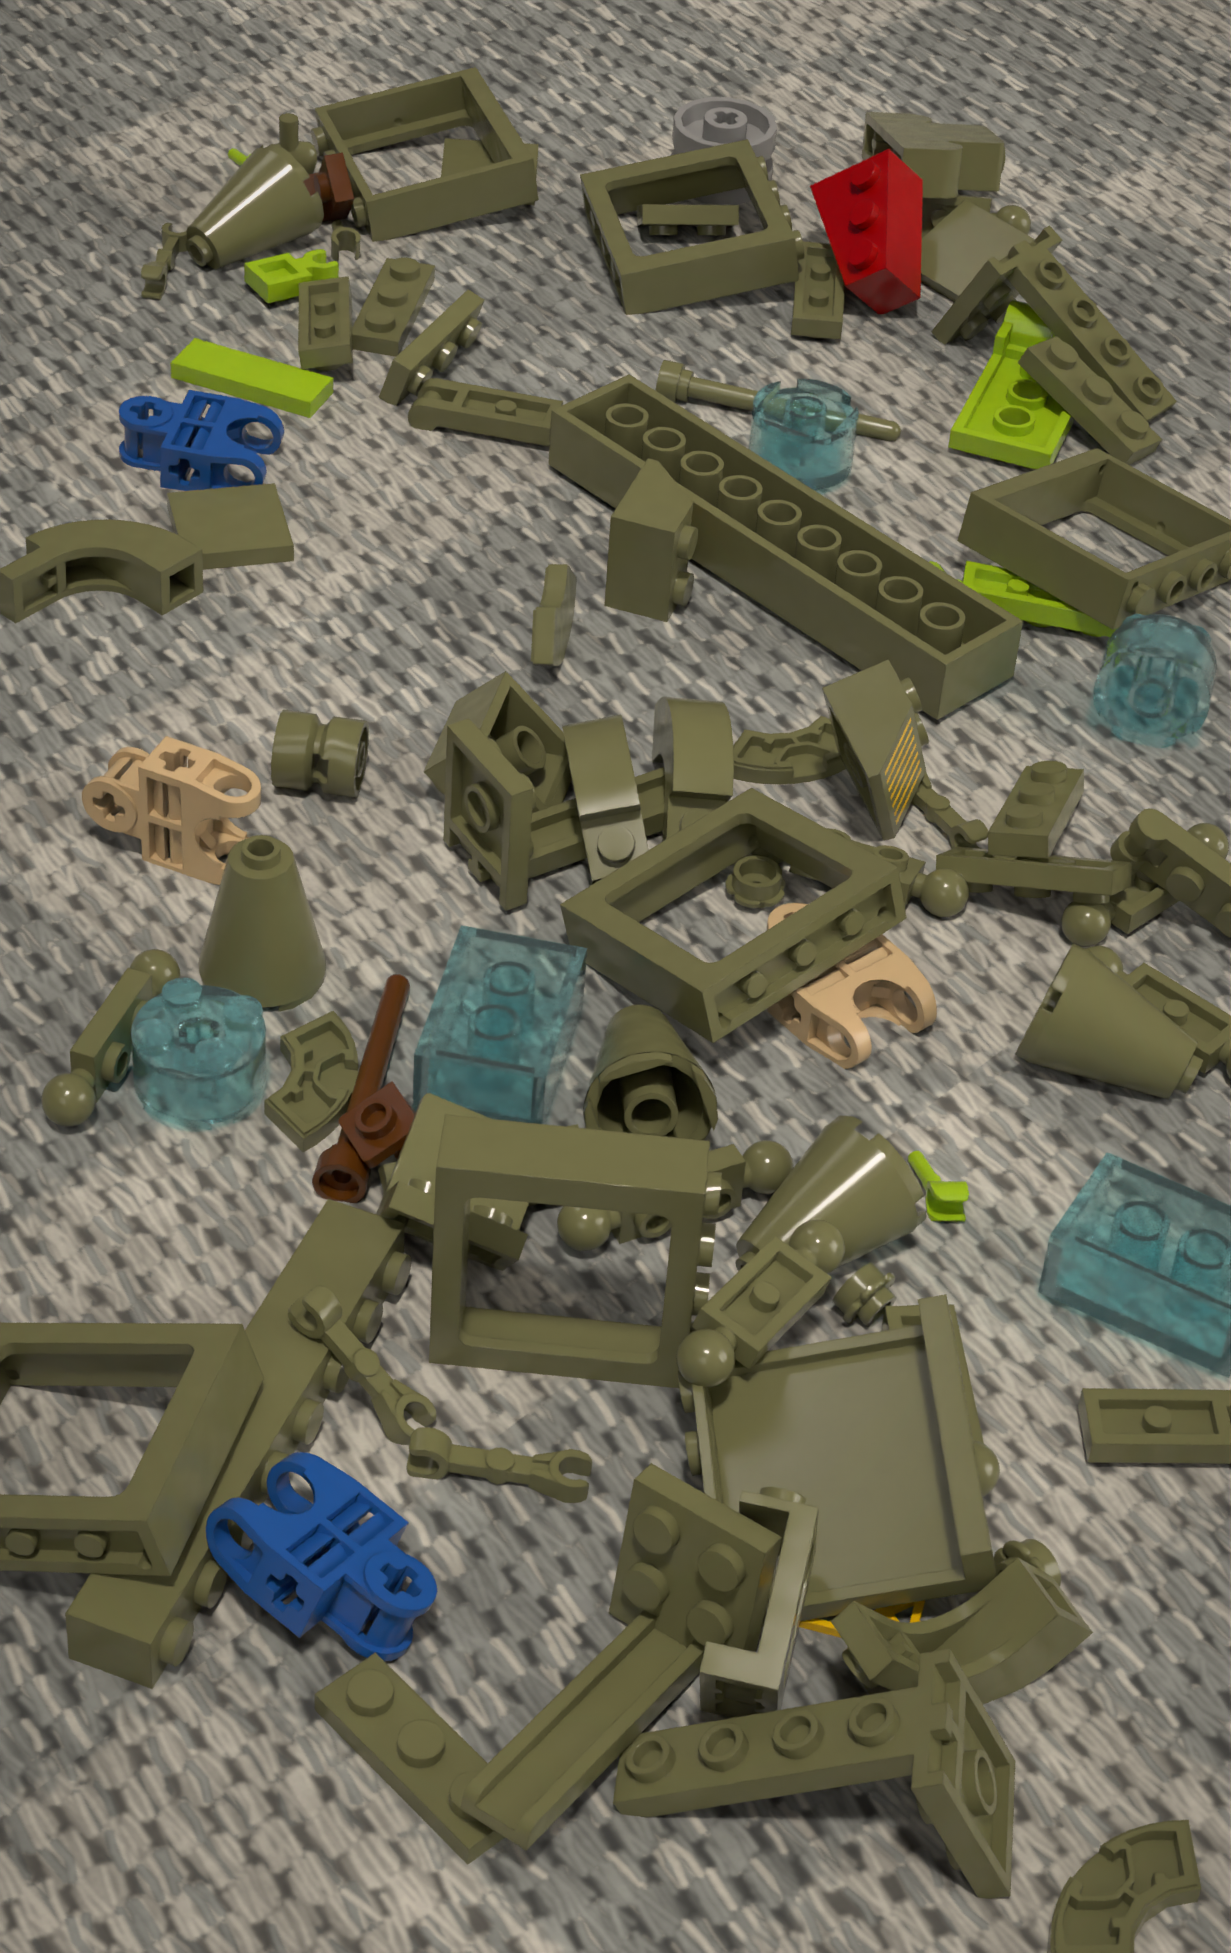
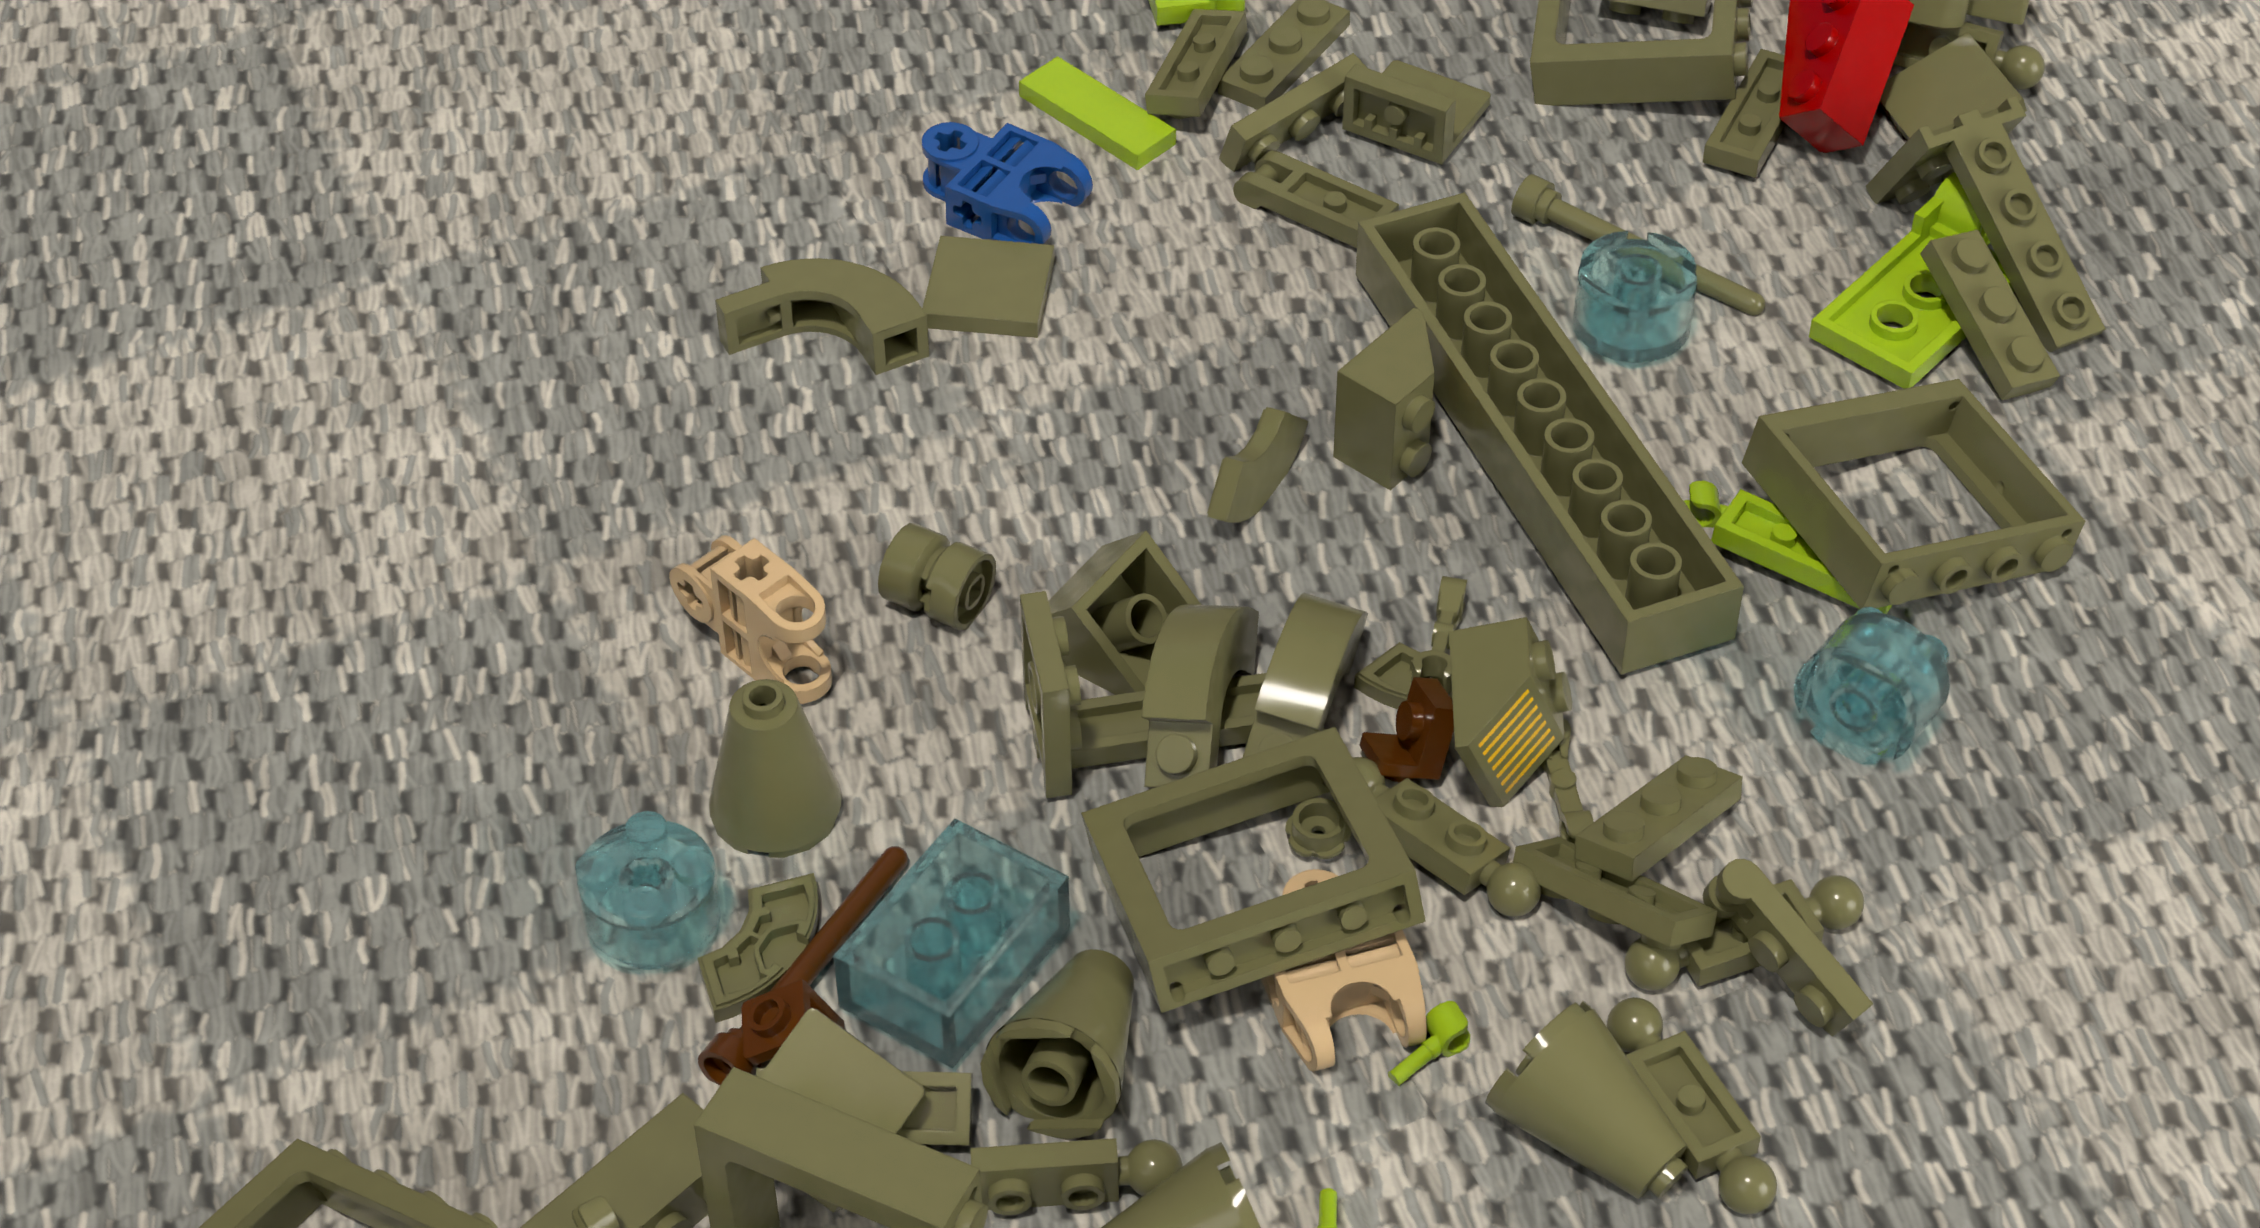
camera: 25 degrees right, 5 degrees up
olive plate [41,949,181,1127] -> none
none -> olive bracket [1342,60,1491,164]
none -> reddish brown bracket [1359,677,1454,782]
none -> lime hand [1388,1001,1470,1086]
none -> olive piece [1411,576,1468,693]

